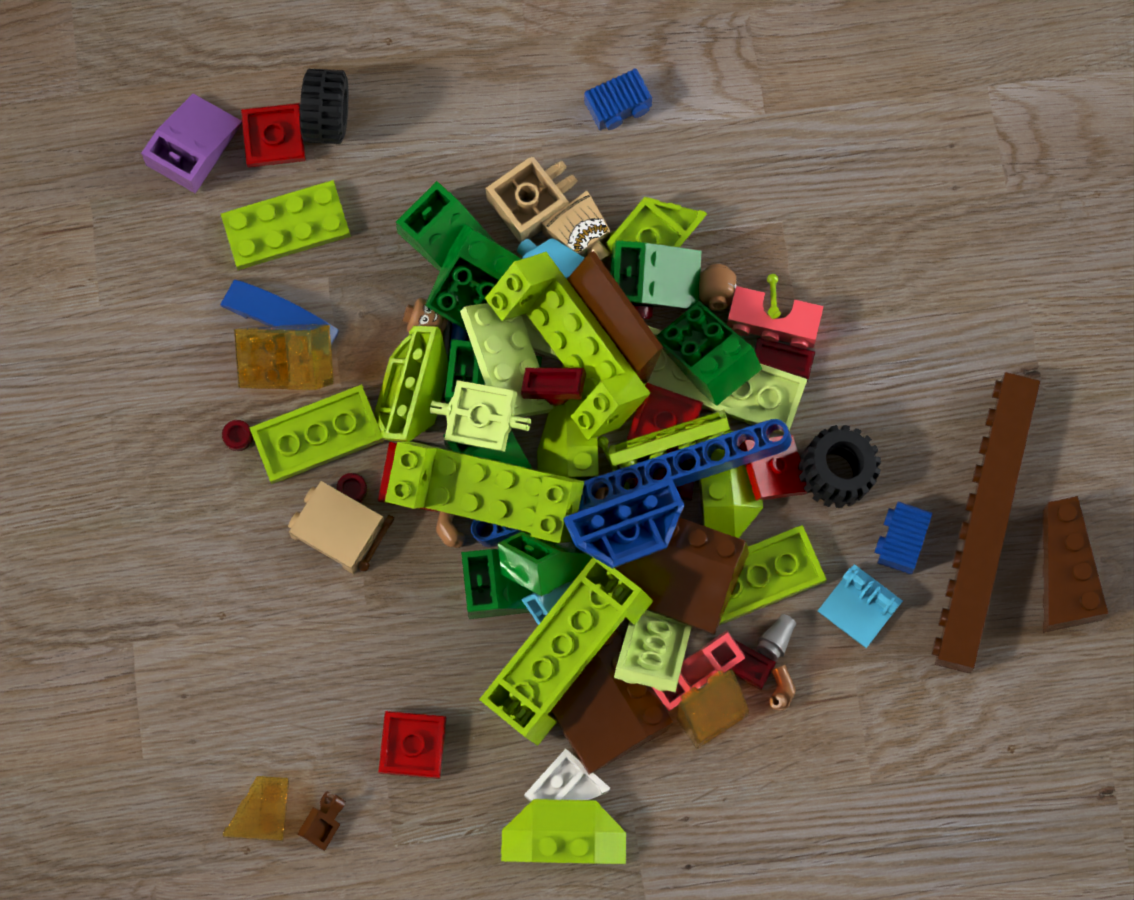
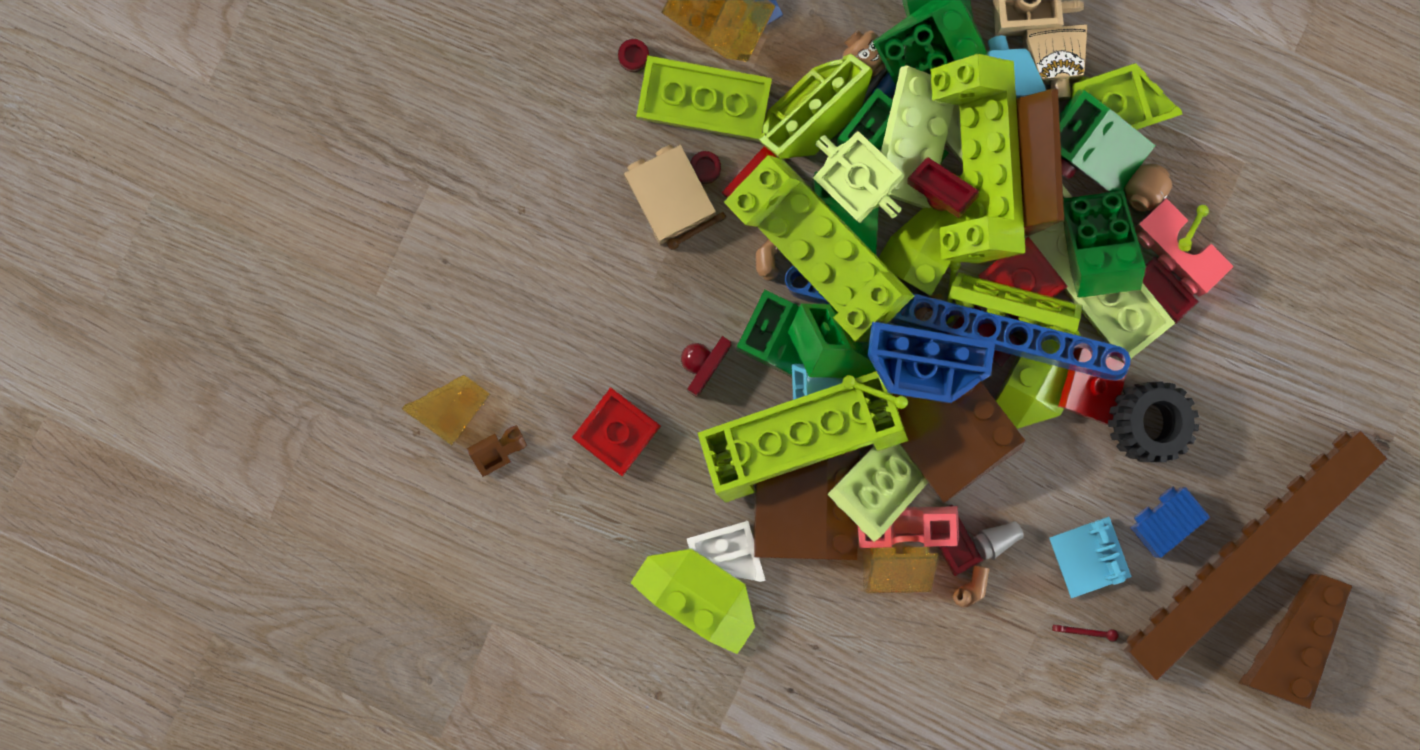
camera: 25 degrees right, 10 degrees up
lime plate [719,525,827,625] -> none
none -> dark red tile [681,336,732,397]
none -> lime hinge [843,375,908,409]
none -> dark red hinge [1052,624,1119,642]

